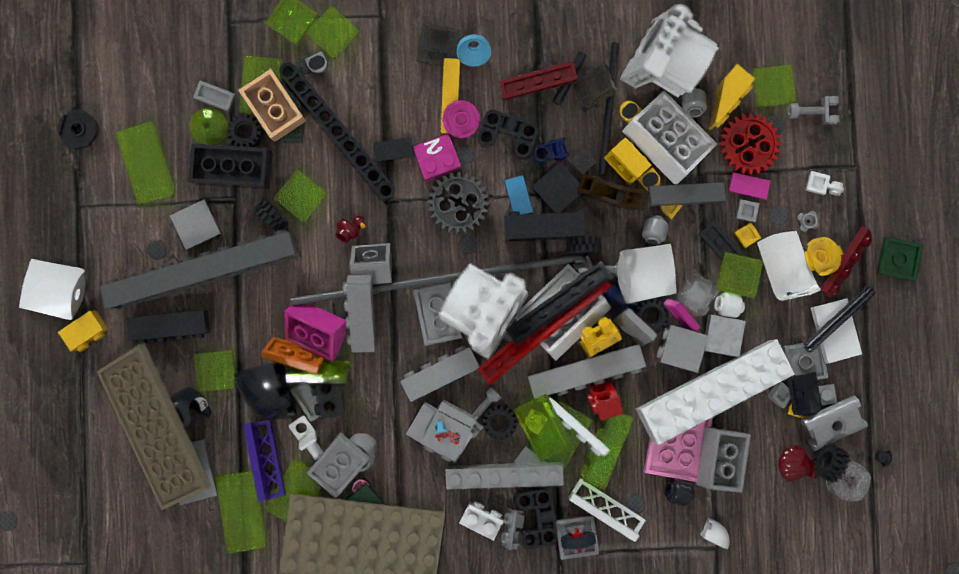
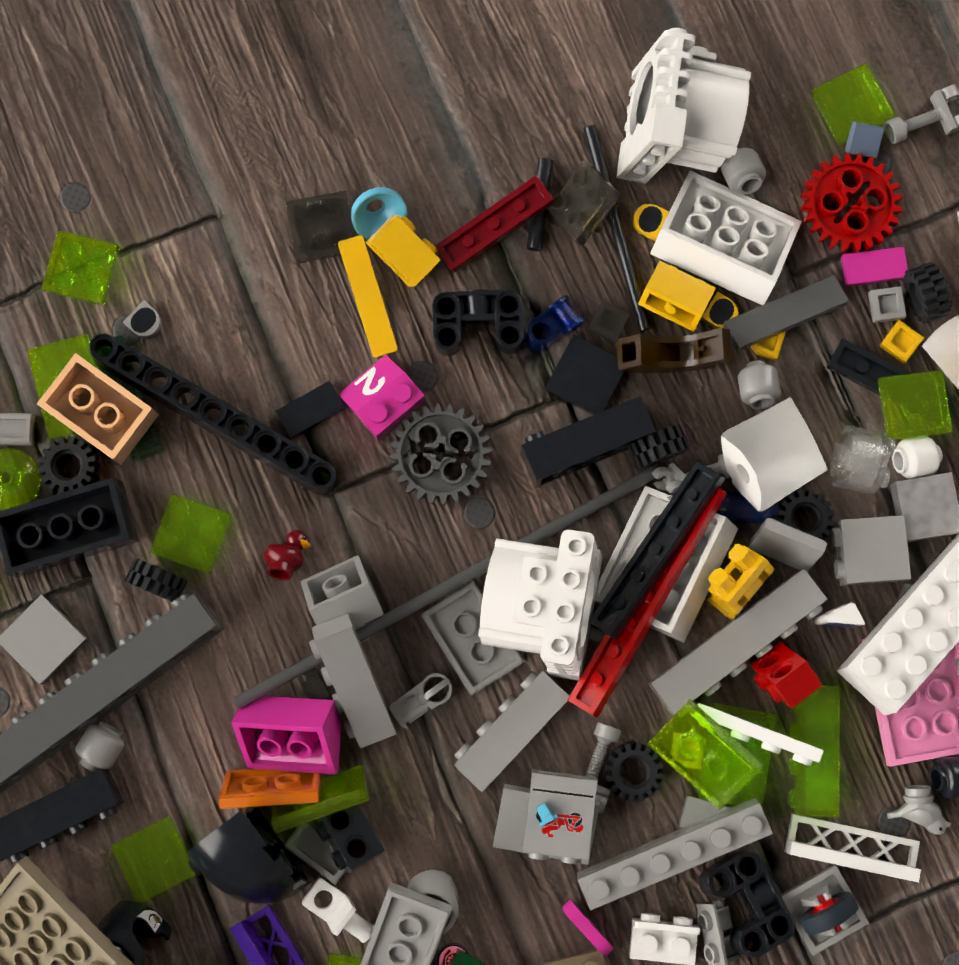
camera: 25 degrees left, 5 degrees down
clear neon green tile [306,6,360,60] -> none
dark pink tile [442,100,480,139] -> none
dark azure tile [505,175,533,215] -> none
dark pink tile [664,299,700,332] -> none
yellow slope [708,64,755,130] -> none
none -> light grey head [75,721,124,772]
none -> yellow brick [365,215,440,287]
none -> light grey piece [389,673,452,728]
none -> dark pink tile [562,899,614,956]
none -> white slope [813,602,865,628]
none -> sand blue tile [845,121,884,158]
none -> light grey animal [887,785,951,835]
none -> black tyre [904,262,952,324]

